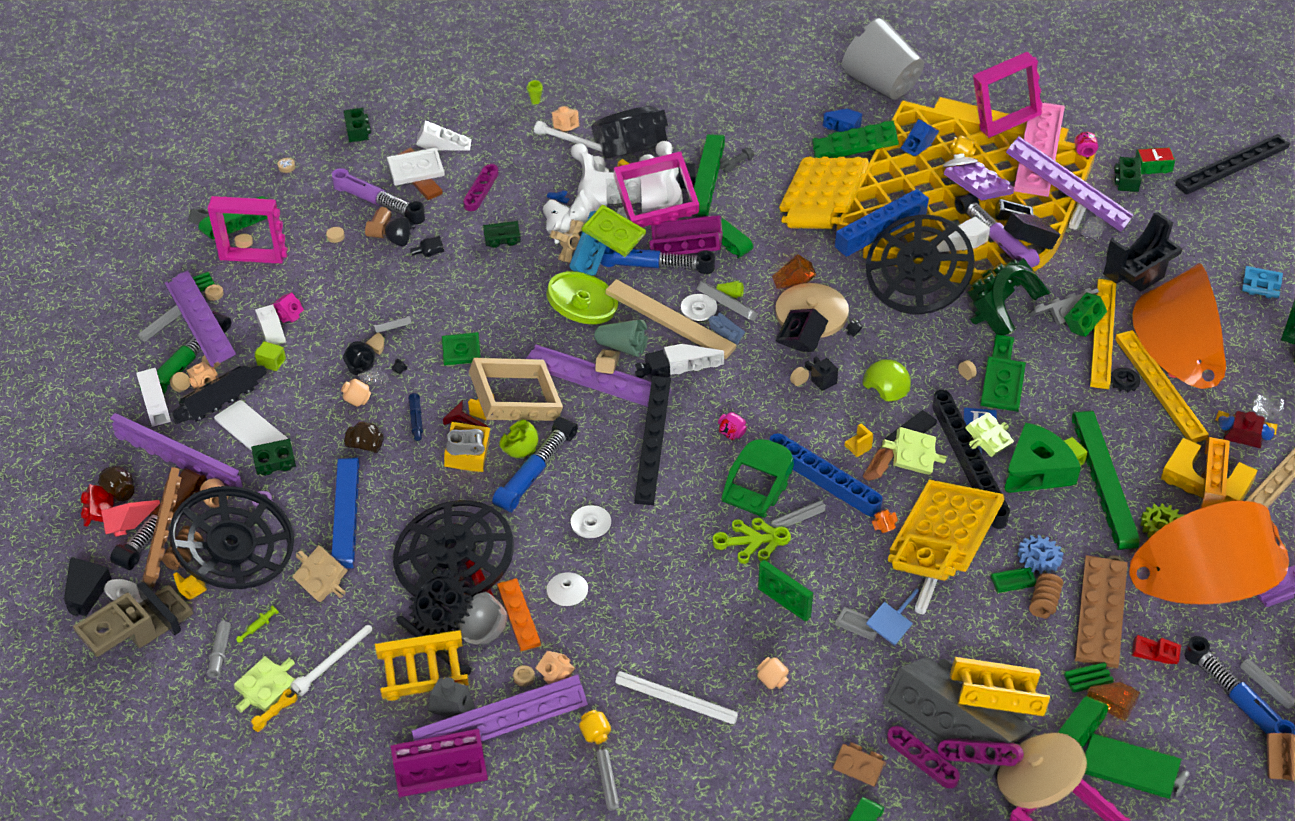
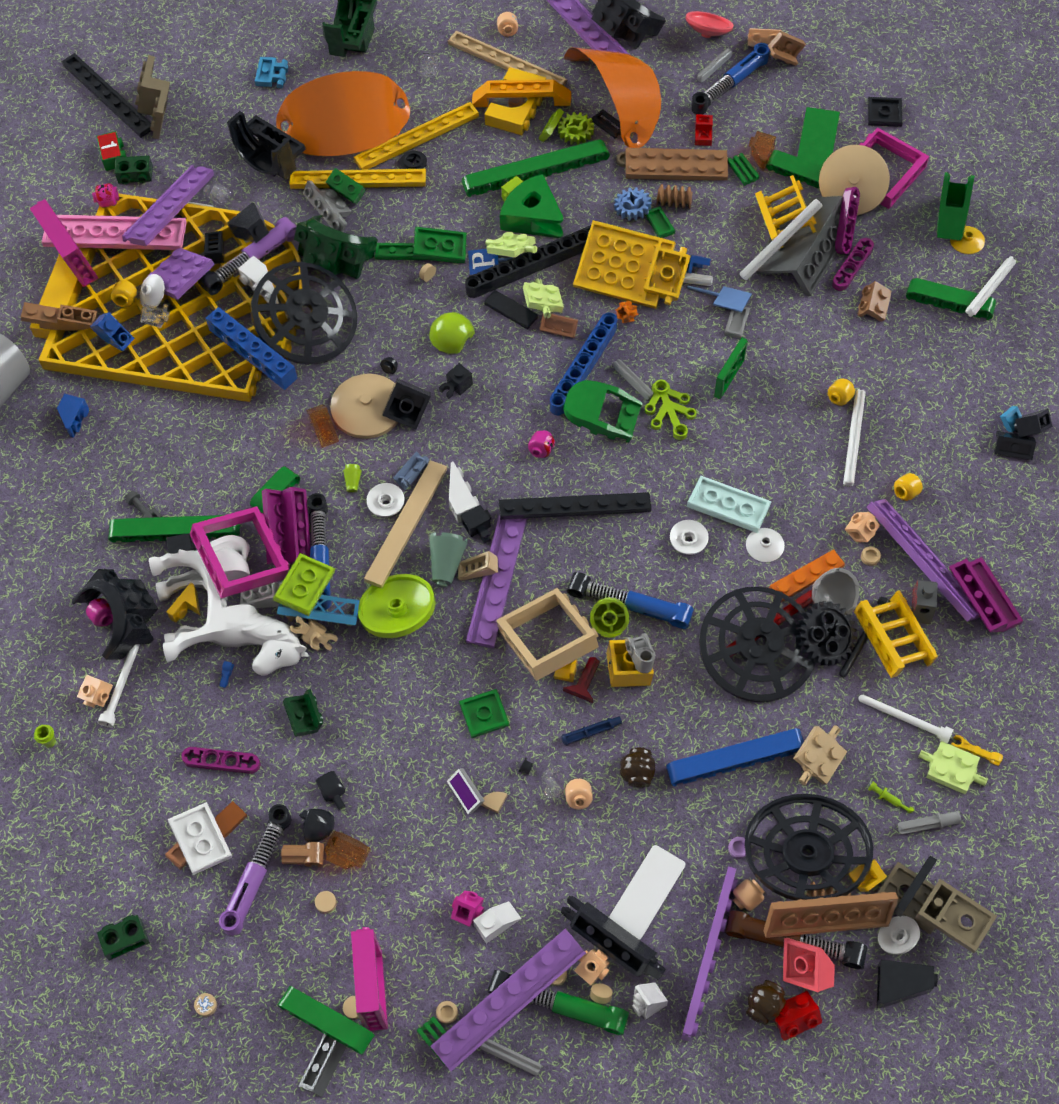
camera: 100 degrees left, 15 degrees up
dark green brick [251,438,296,476] -> none
lime brick [255,341,286,371] -> none
black hair [343,341,376,376] -> none
white slope [416,121,471,151] -> none
light grey axle [597,749,619,810] -> none
light grey beam [696,280,759,321] -> none
light nougat head [757,657,789,689] -> none
yellow plate [779,157,869,229] -> none
tan tile [790,367,809,386] -> none
green hinge [812,120,899,158] -> none
yellow panel [844,423,873,457] -> none
dark red torso [1215,410,1278,449] -> none
none -> medium nougat slope [21,302,97,331]
none -> dark tan bracket [135,55,170,139]
none -> clear bracket [140,304,169,328]
none -> clear orange slope [324,831,371,869]
none -> lime tile [539,108,564,142]
none -> blue bracket [686,254,711,273]
none -> light aqua tile [687,476,771,533]
none -> white axle [740,199,823,280]
none -> yellow head [827,378,855,406]

